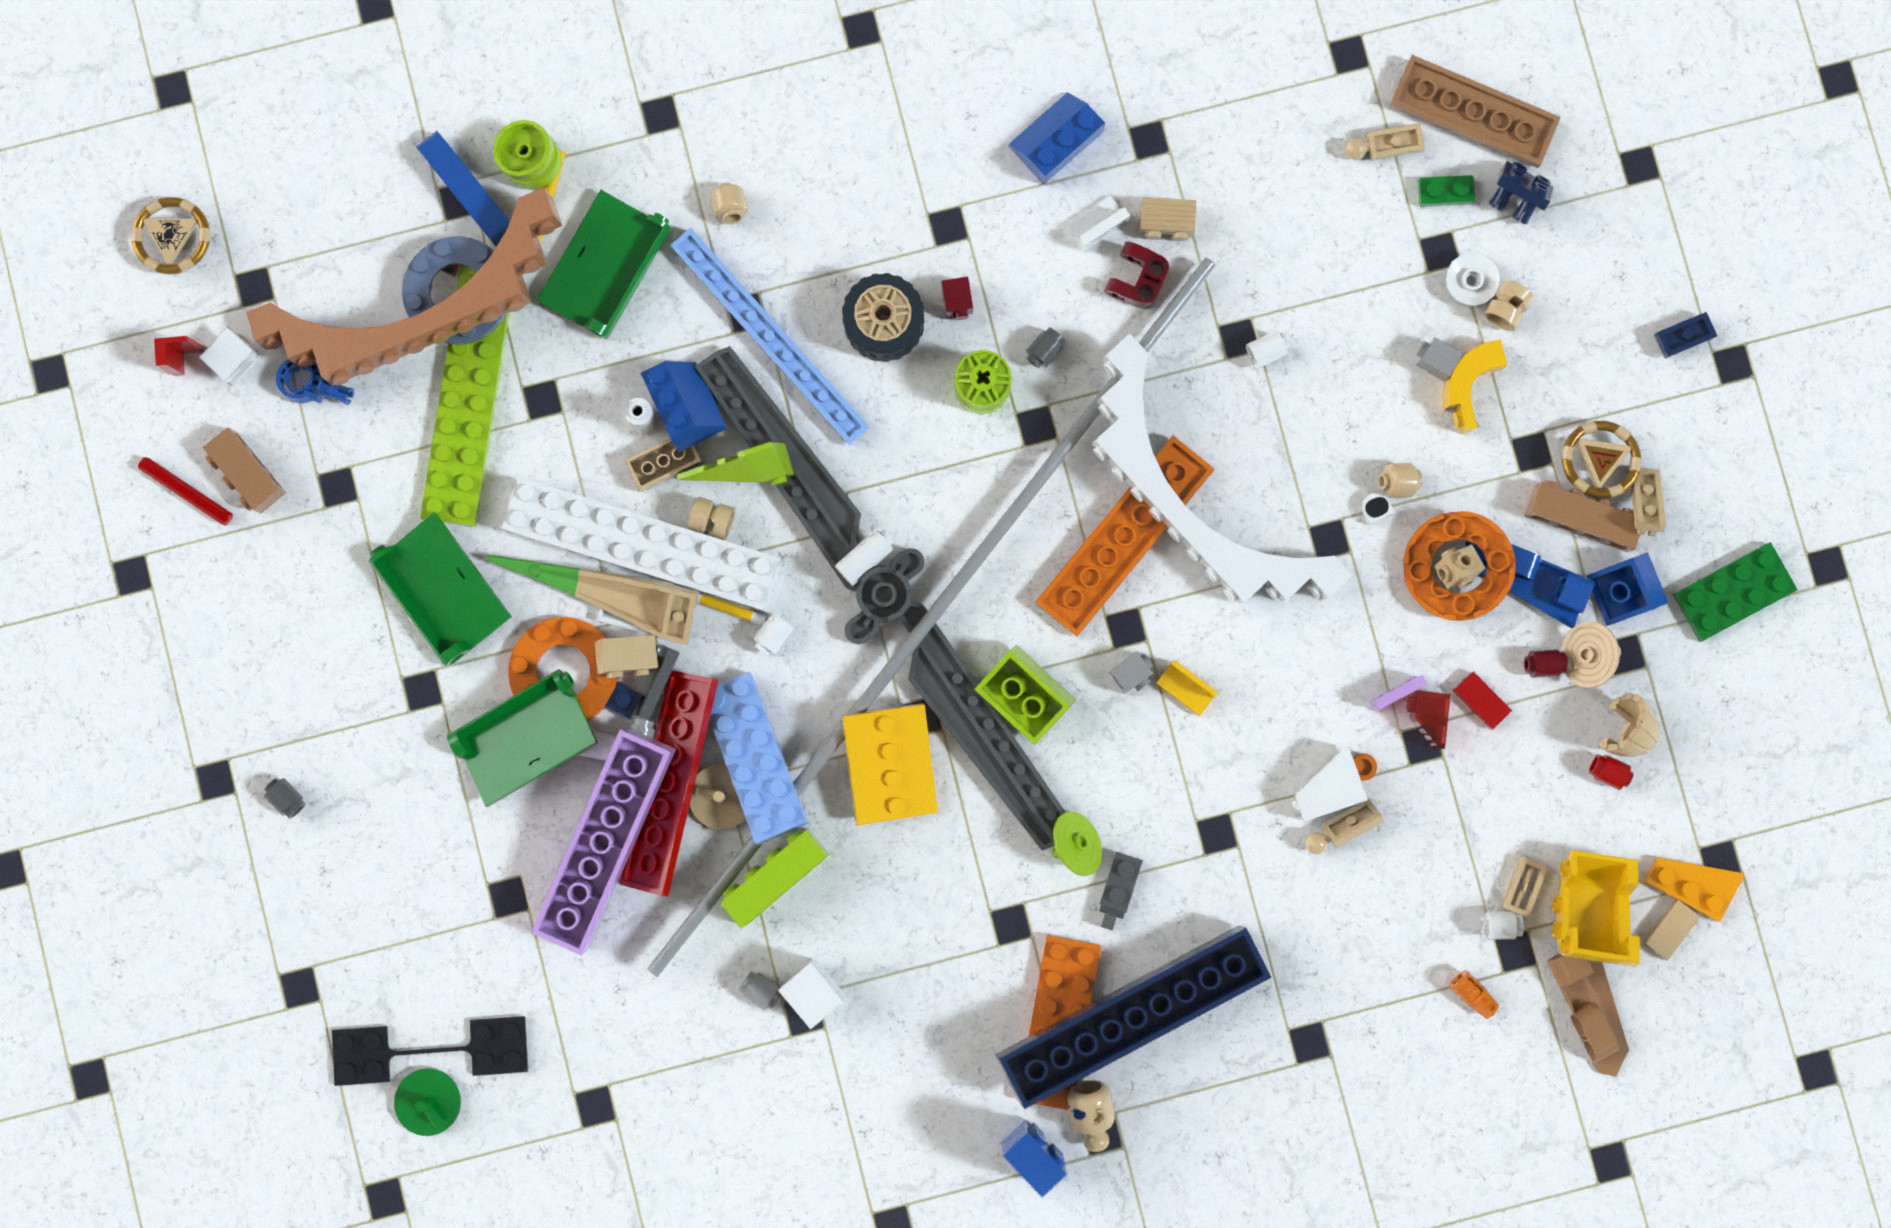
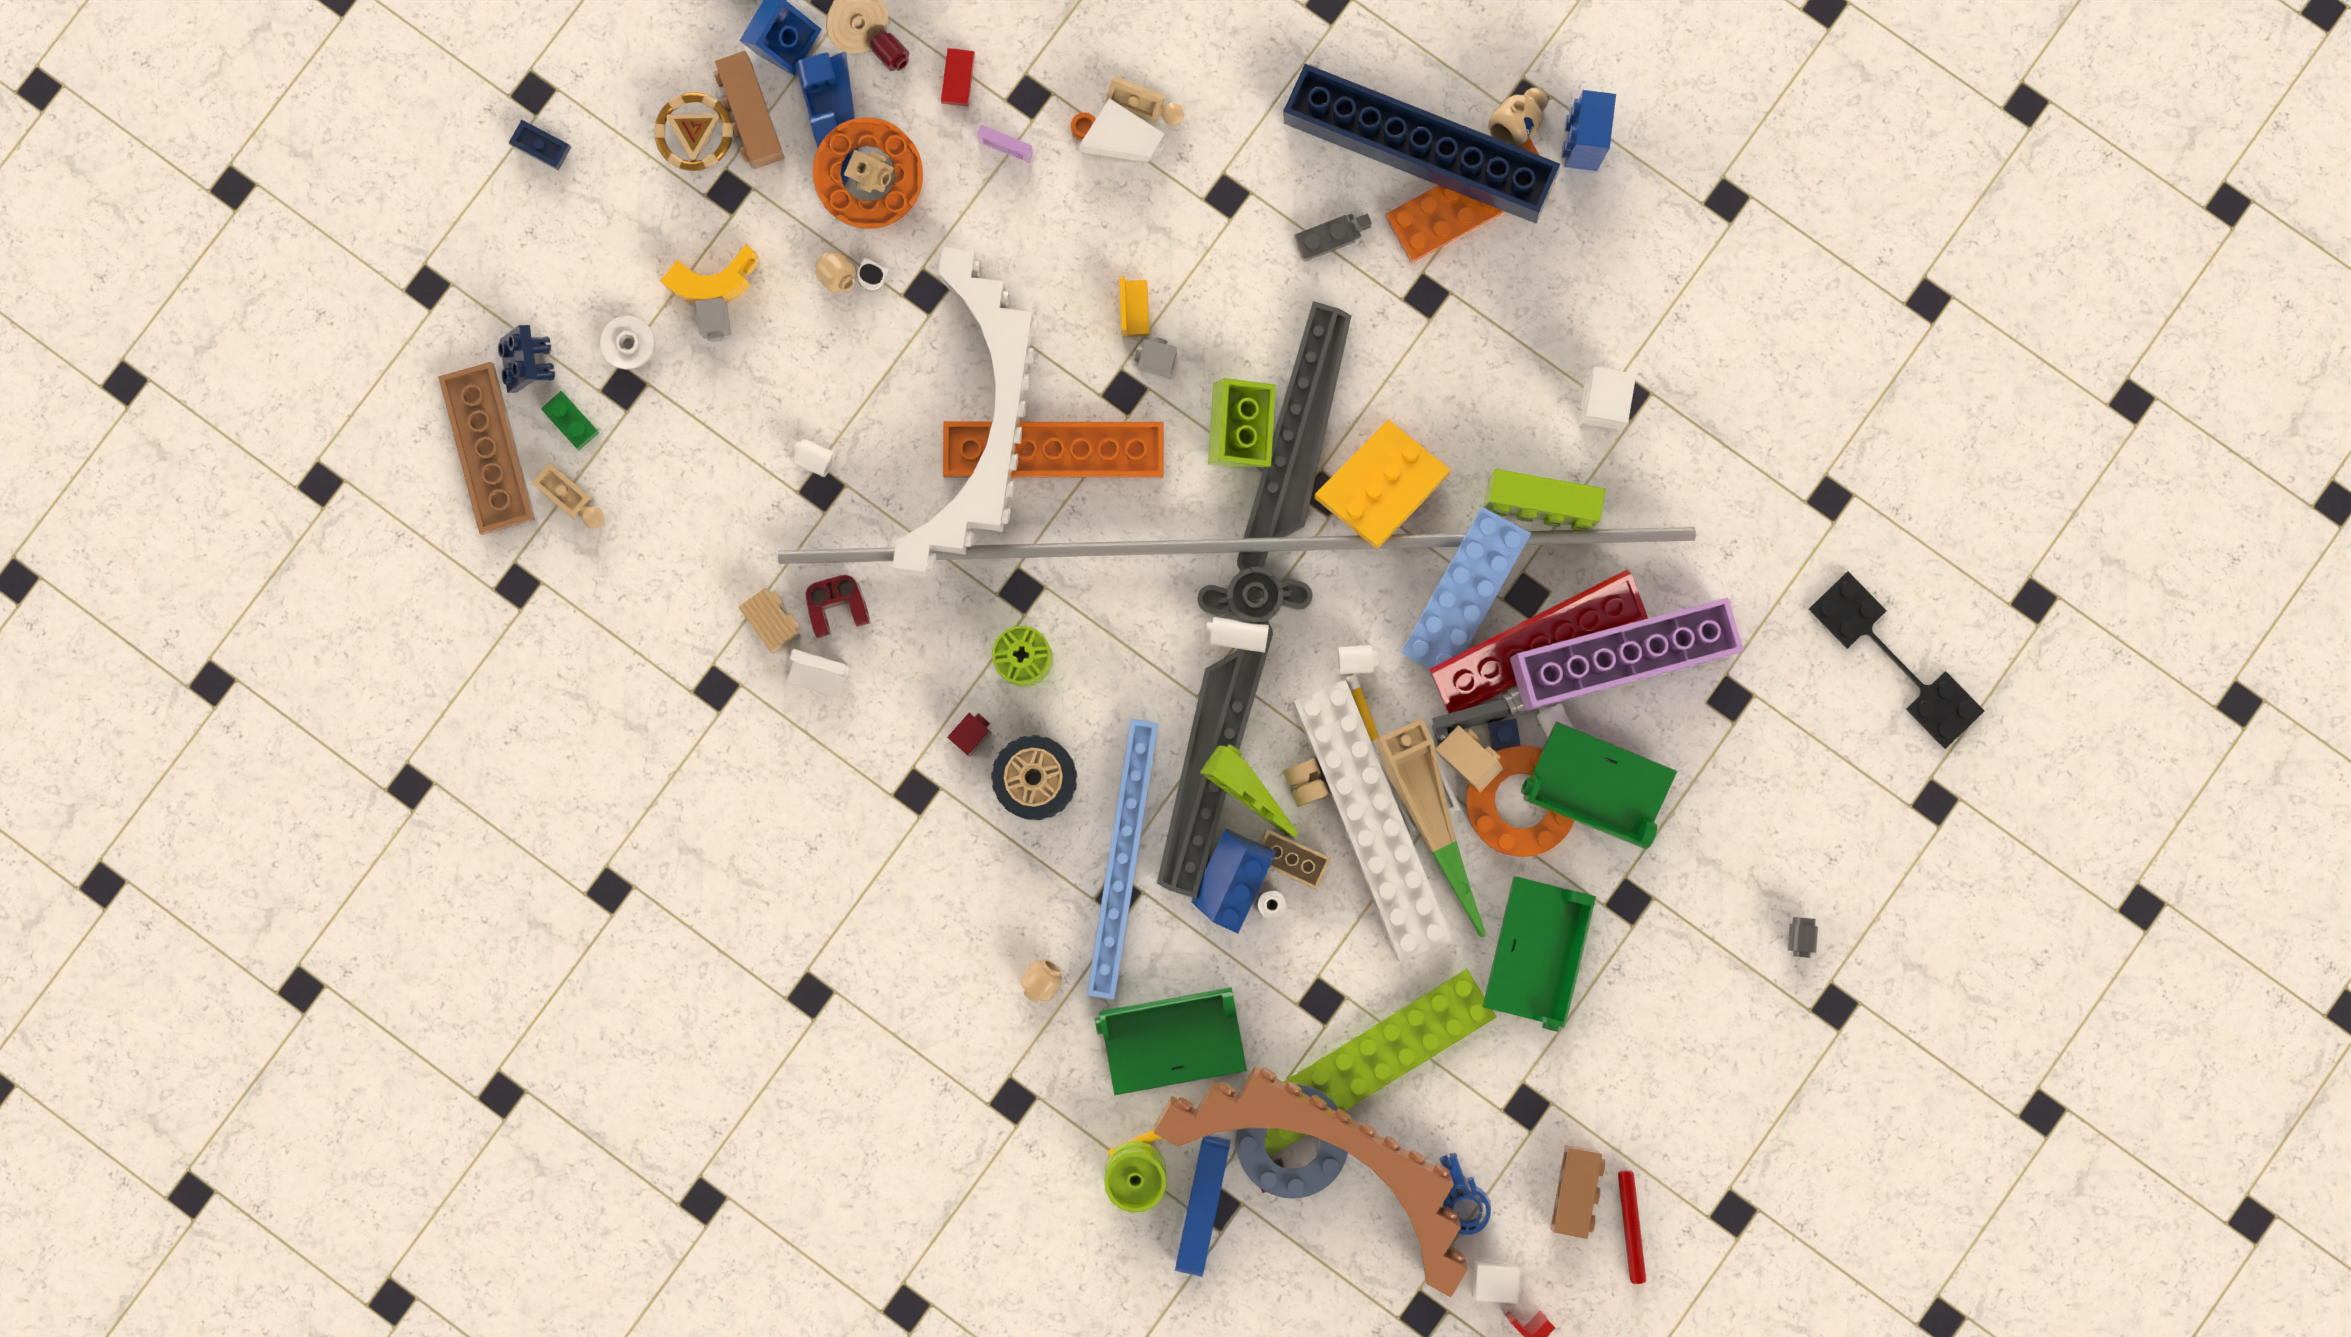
camera: 125 degrees left, 0 degrees up
green shield [394,1068,461,1136] -> none
tan shield [690,764,746,830] -> none
light grey brick [739,971,782,1011] -> none
blue slope [1008,92,1105,185] -> none
dark grey brick [1026,327,1065,368] -> none
lime shield [1052,812,1102,876] -> none
clear red slope [1406,690,1451,750] -> none
tan wheel [1484,280,1534,331] -> none
tan hinge [1631,468,1666,537] -> none

